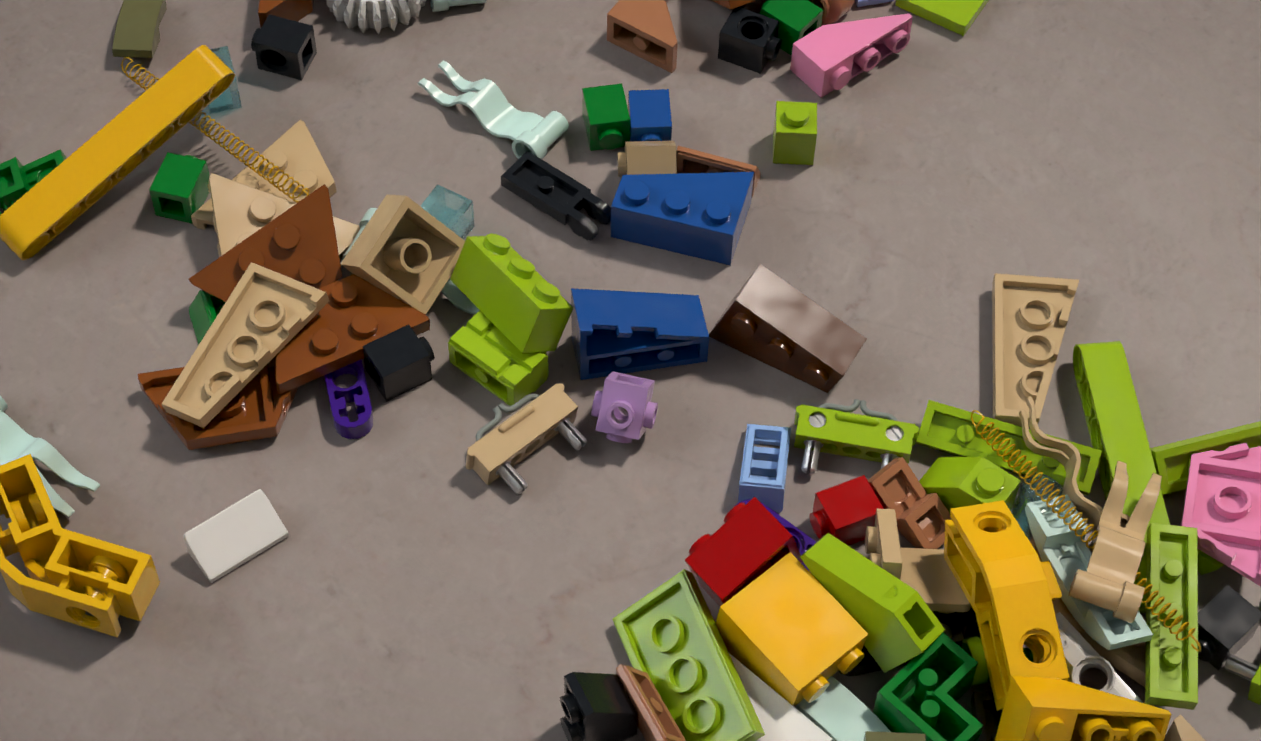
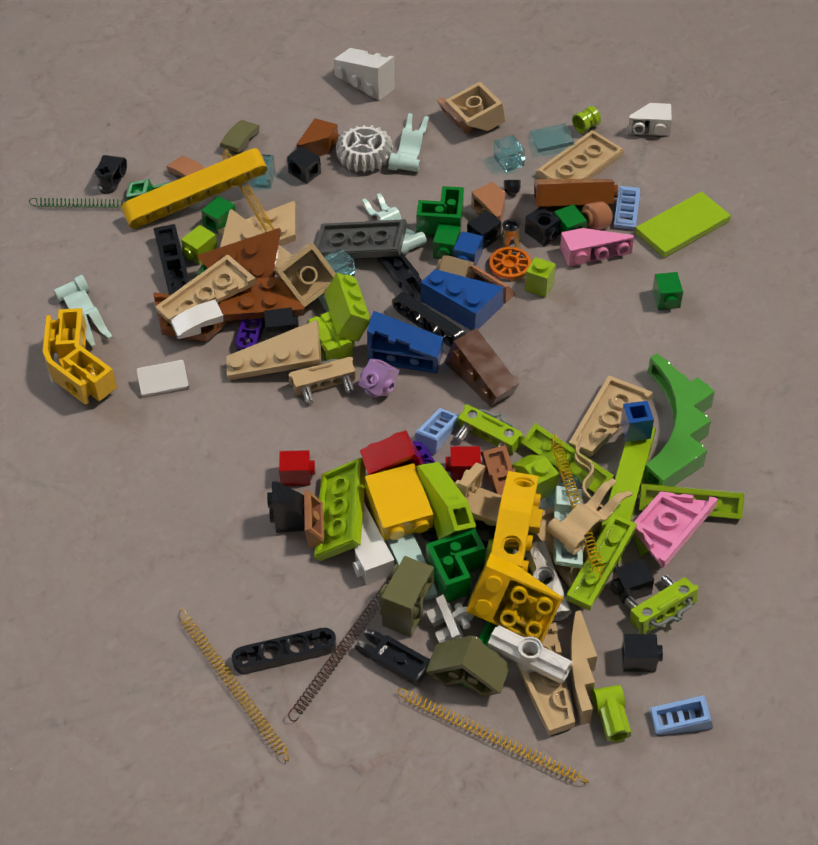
camera: 25 degrees right, 5 degrees down
none -> black slope [153,224,189,295]
none -> nougat slope [166,156,205,178]
none -> white slope [171,300,223,339]
none -> lime brick [181,225,218,265]
none -> tan wing [227,320,321,381]
none -> red brick [279,450,316,486]
none -> dark grey tile [315,219,407,260]
none -> black beam [392,292,465,347]
none -> green brick [416,186,464,236]
none -> black brick [467,211,502,250]
none -> orange wheel [489,247,531,281]
none -> piece [498,219,521,248]
none -> brick [620,401,654,442]
none -> bright green arch [643,353,715,486]
none -> green brick [652,272,683,309]

